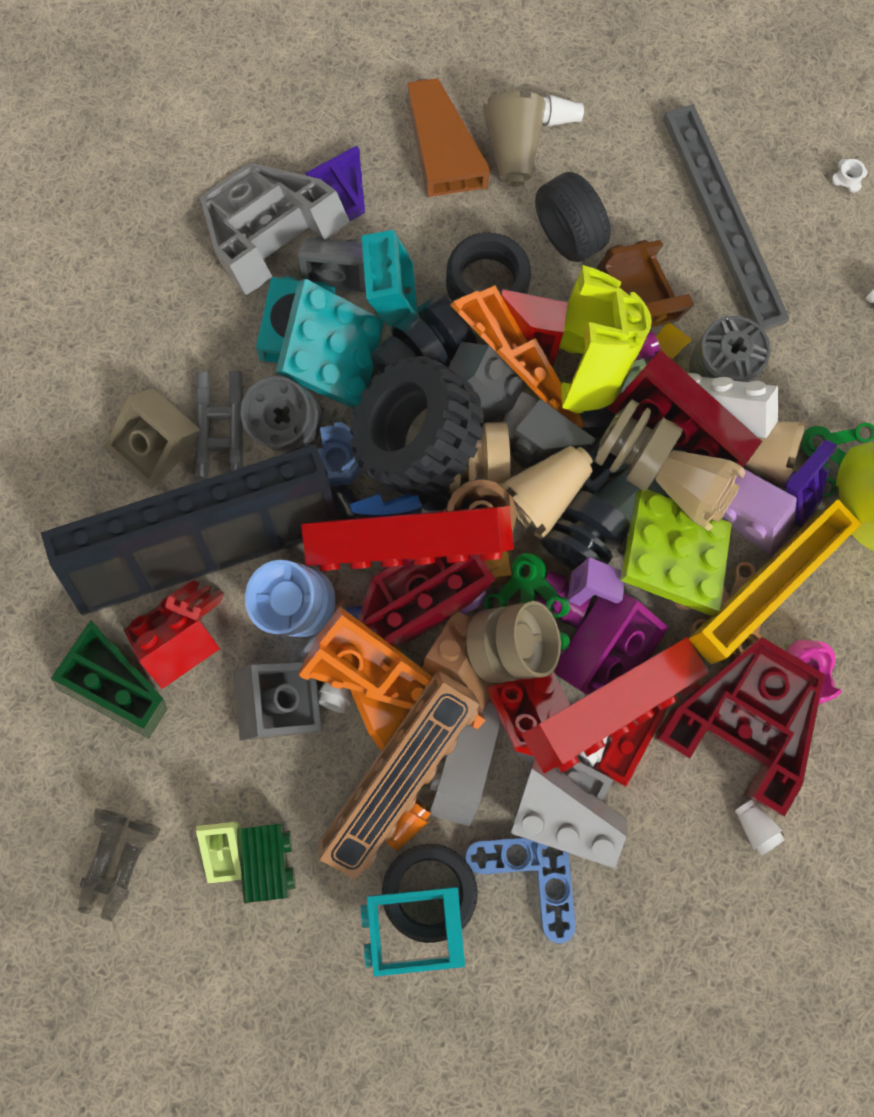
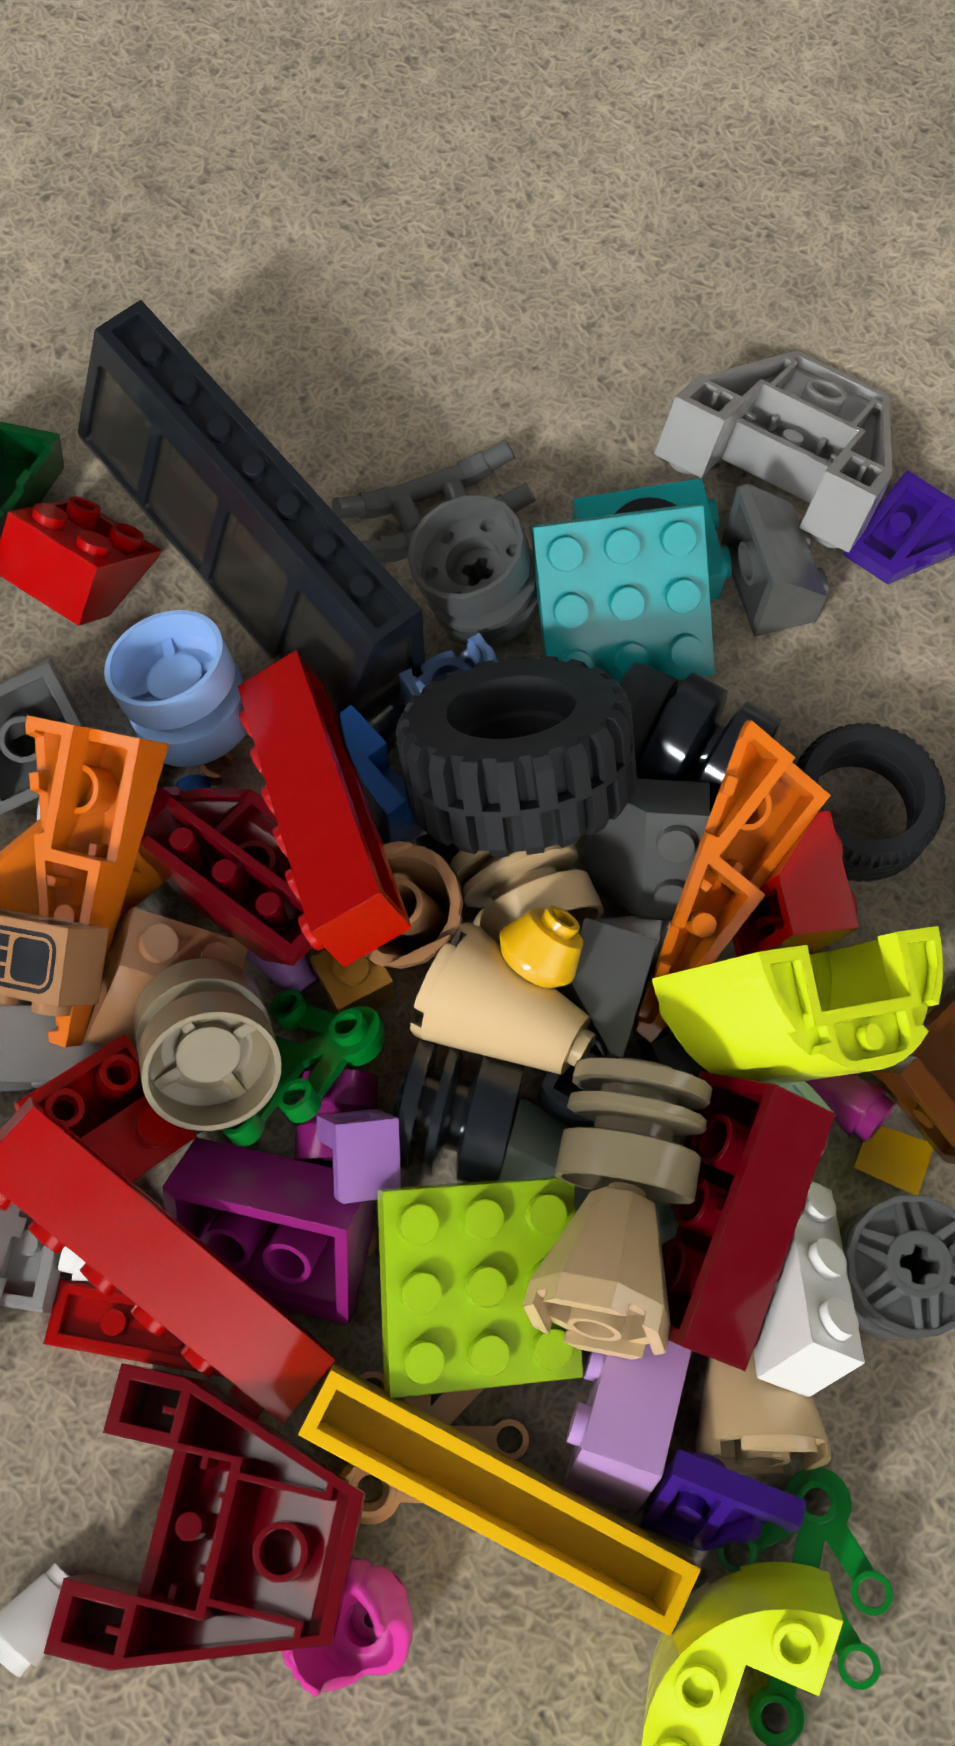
camera: 75 degrees right, 5 degrees down
dark tan slope [104,388,201,489] -> none
red tile [165,580,224,621] -> none
teal window [361,230,418,326] -> none
none -> yellow cone [499,905,583,989]

